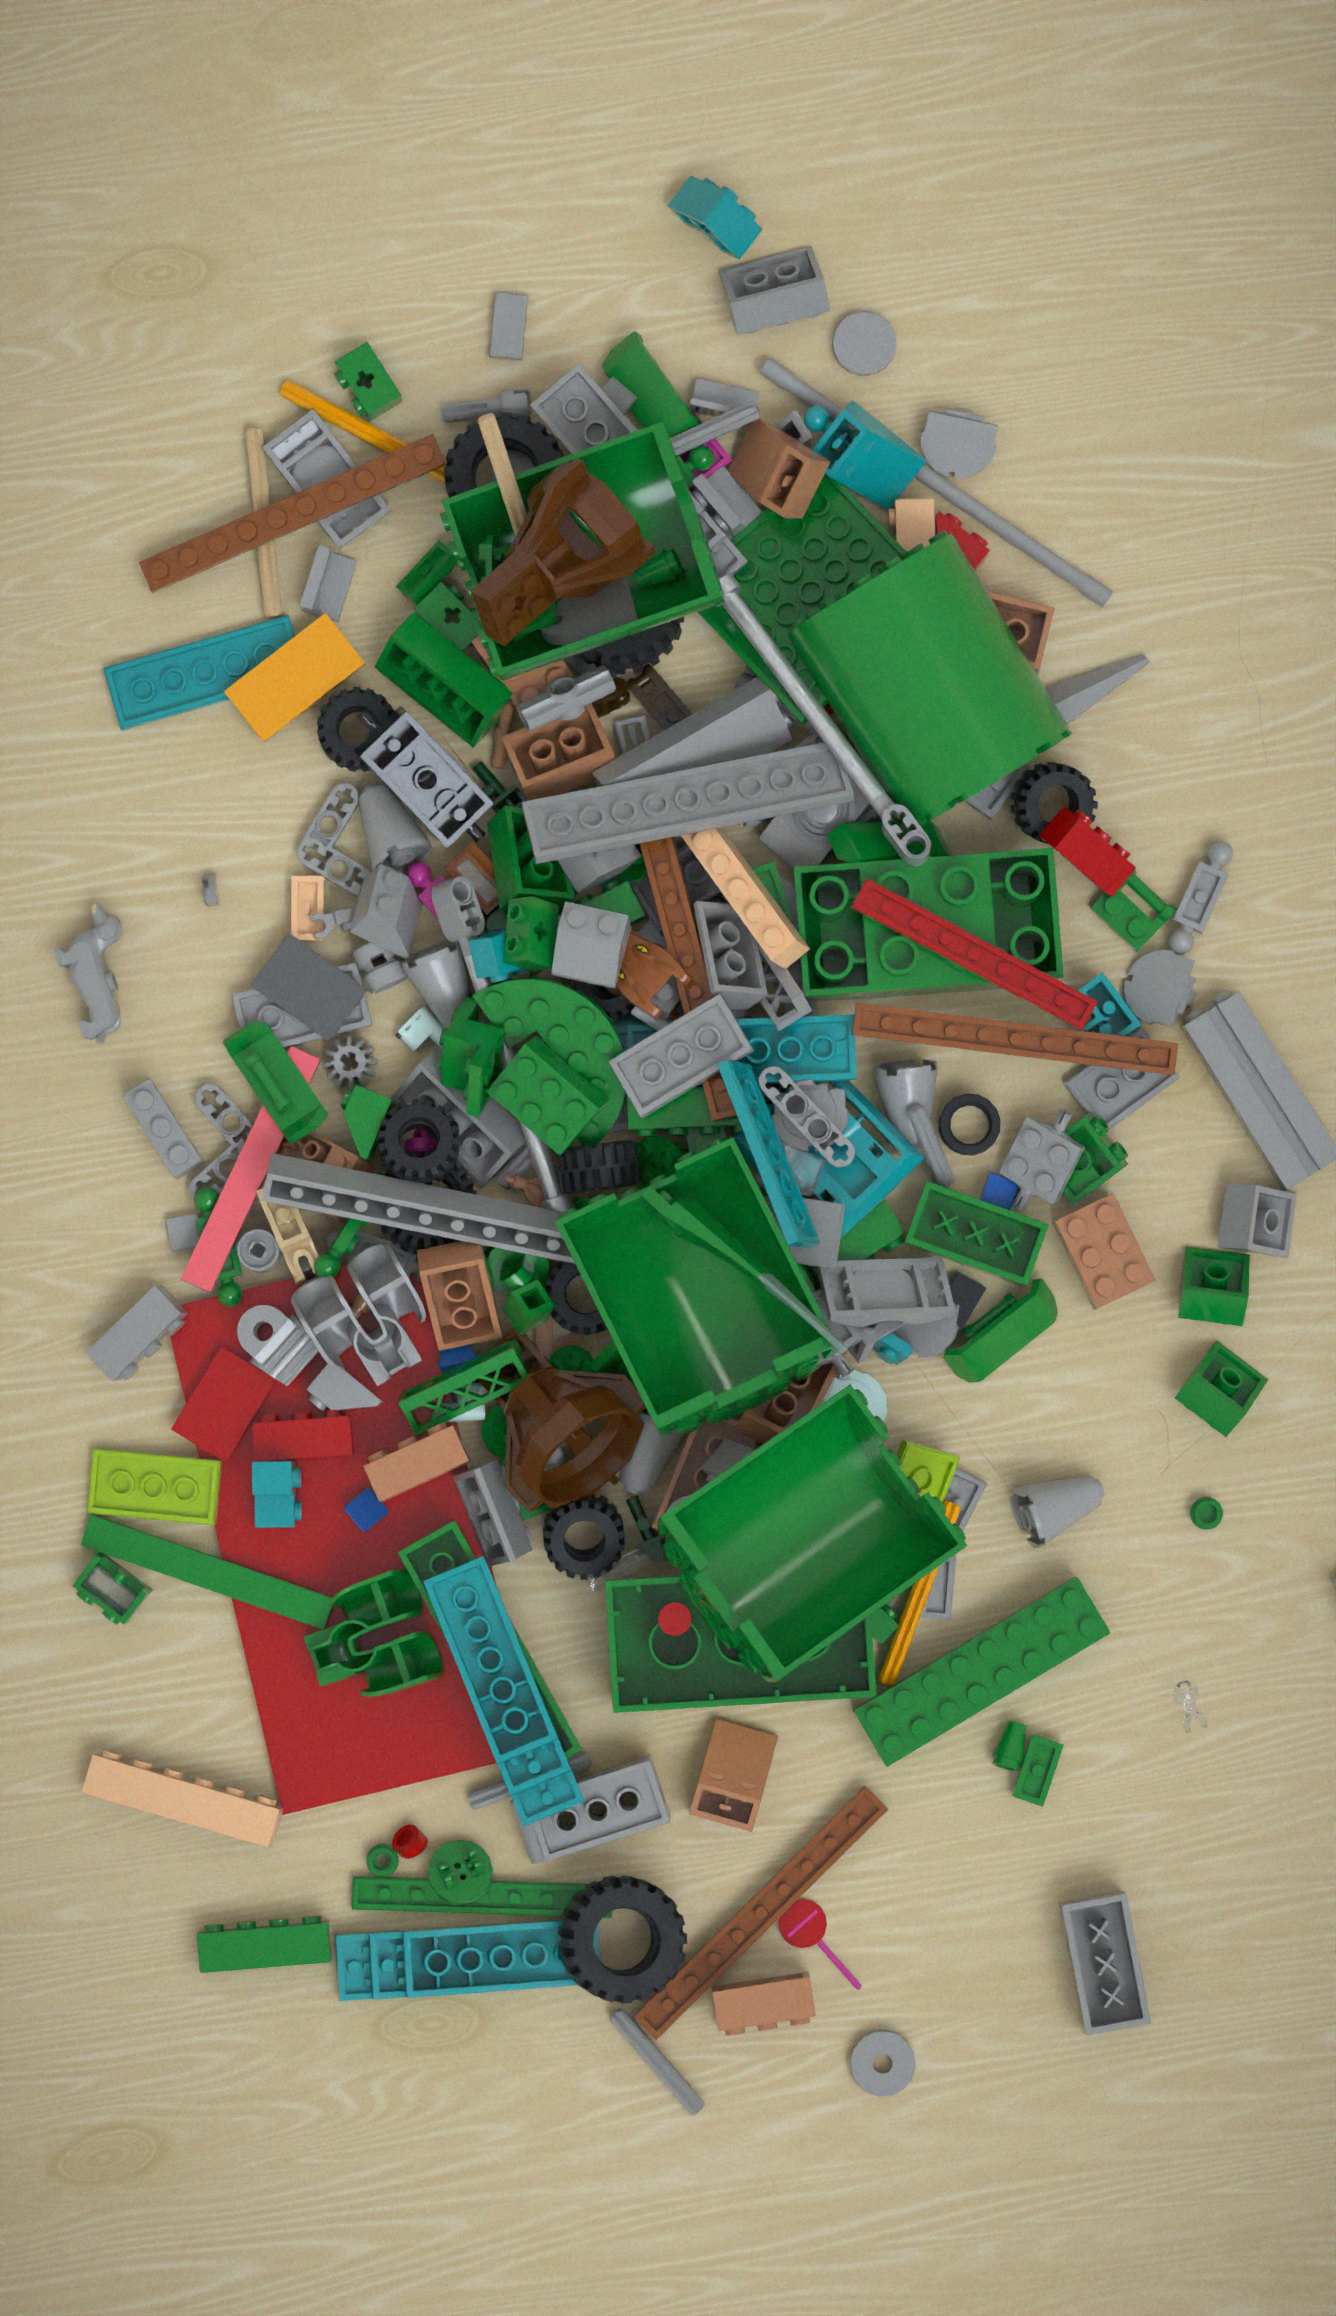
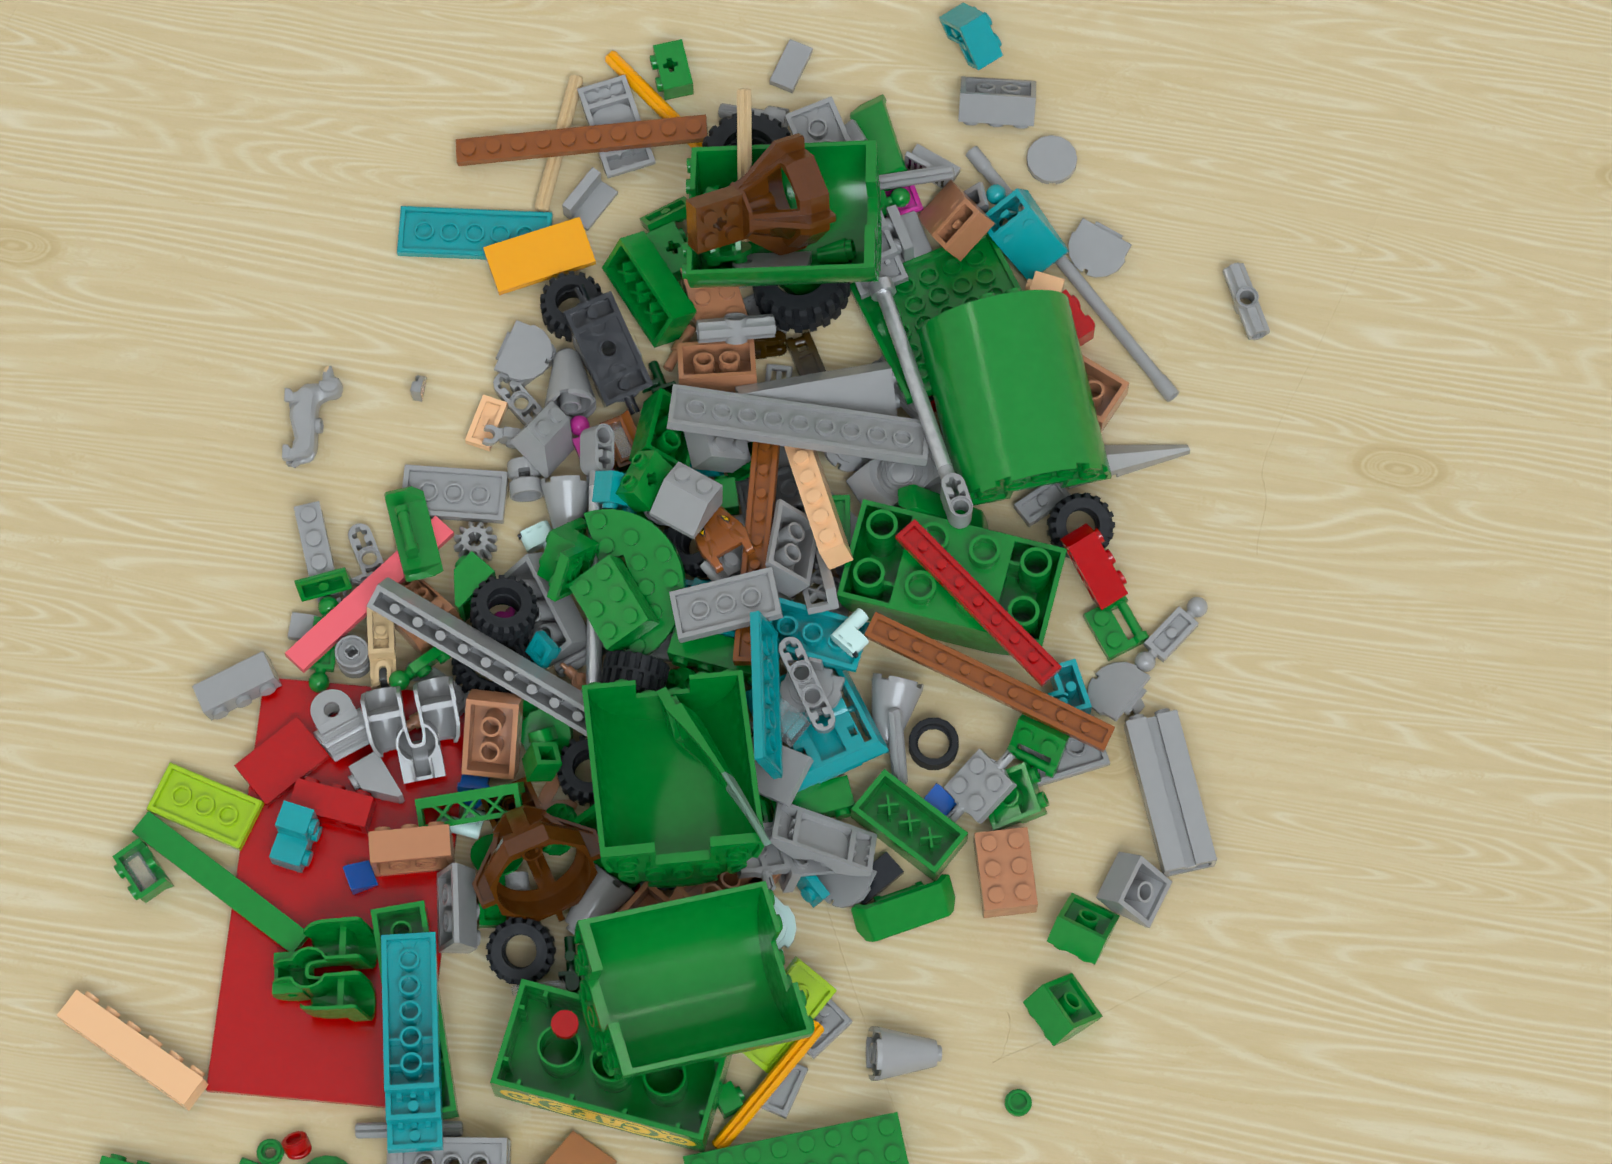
camera: 20 degrees right, 15 degrees down
dark grey tile [251,933,368,1043] -> none
none -> green slope [294,567,352,602]
none -> light grey piece [494,320,553,382]
none -> teal tile [525,631,562,668]
none -> light aqua piece [830,608,869,658]
none -> green plate [1007,714,1070,779]
none -> light grey piece [1222,263,1270,340]

